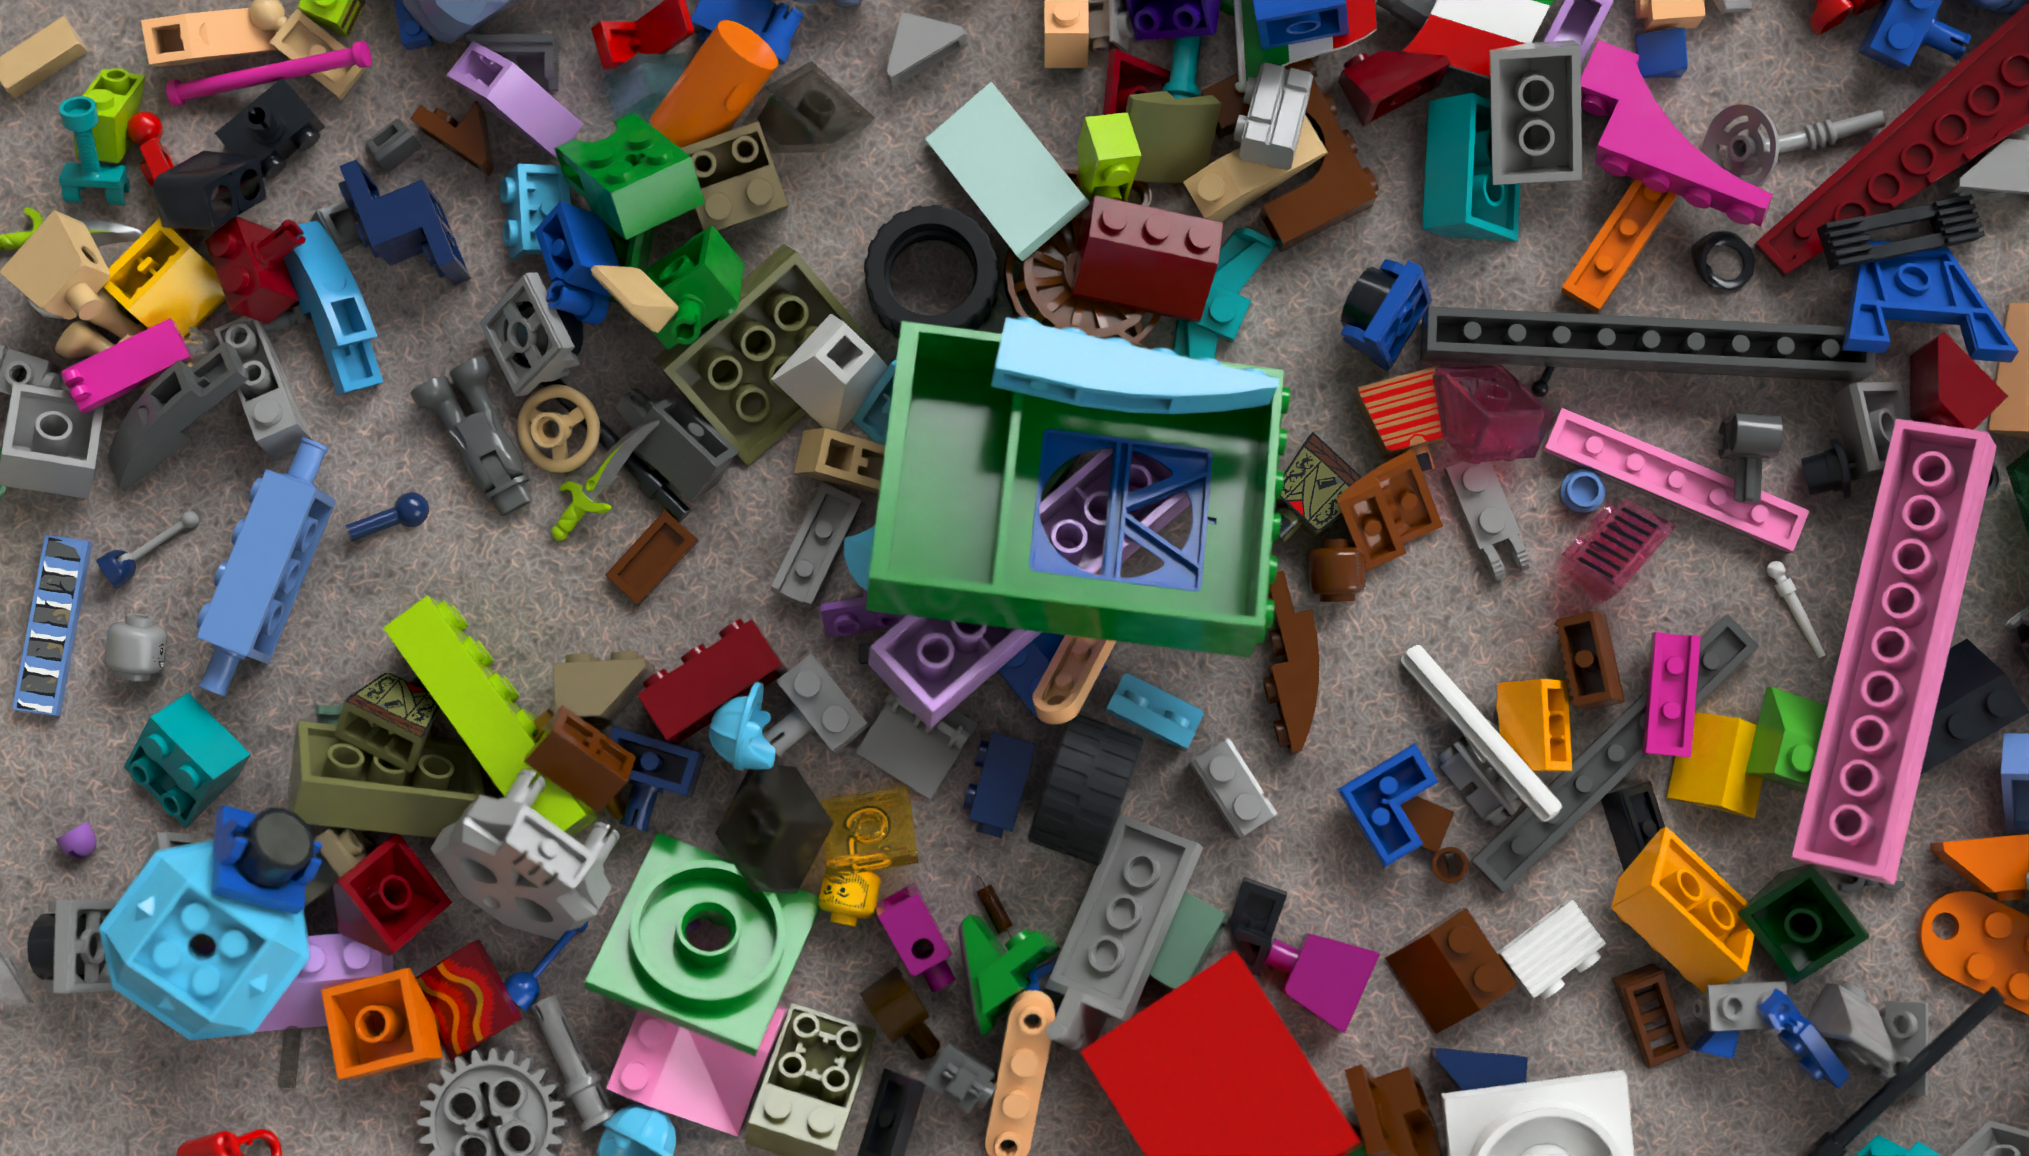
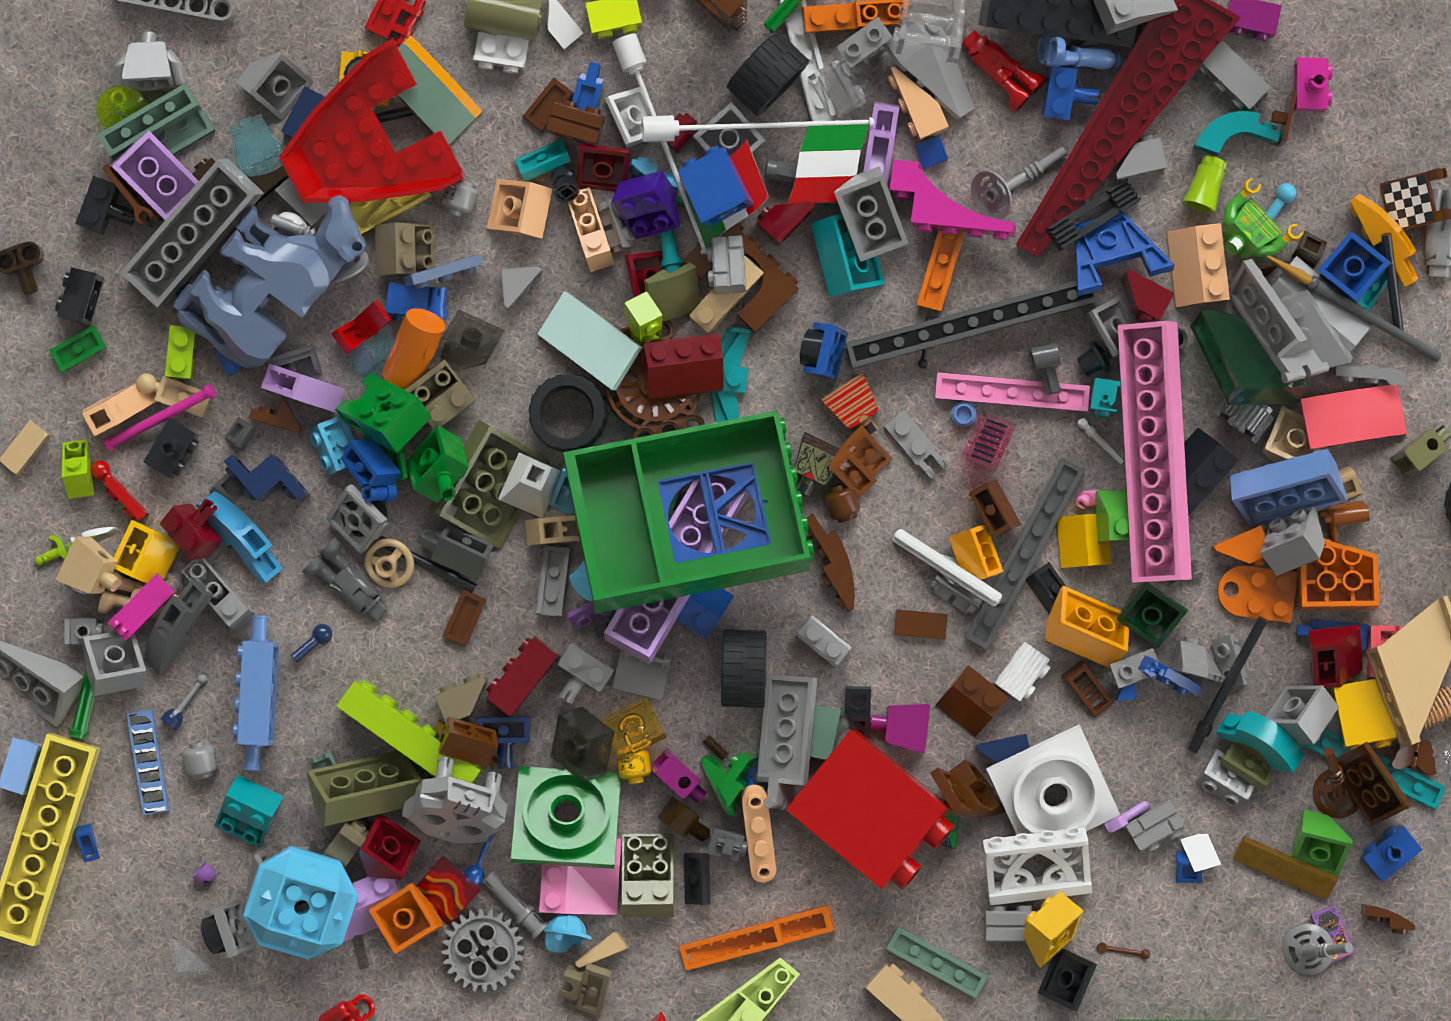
camera: 20 degrees left, 5 degrees up
teal bar [58,96,130,206] -> none
black piece [153,151,267,230] -> none
piece [211,805,322,915] -> none
olive torso [334,673,440,773] -> none
piece [551,419,660,541] -> none
tan slope [590,265,678,333] -> none
medium azure piece [709,682,775,771] -> none
dark blue brick [963,732,1036,838] -> none
slope [991,317,1279,414] -> none
light nougat plate [1033,635,1116,724] -> none
medium azure bracket [1105,673,1204,752] -> none
blue brick [1336,743,1438,868] -> none
reddish brown hinge [1432,847,1469,883] -> none
clear pink slope [1433,365,1555,464] -> none
dark pink hinge [1642,632,1701,758] -> none
black piece [1691,230,1755,291] -> none
none -> bright pink arm [1076,490,1099,509]
none -> teal hinge [1089,378,1121,419]

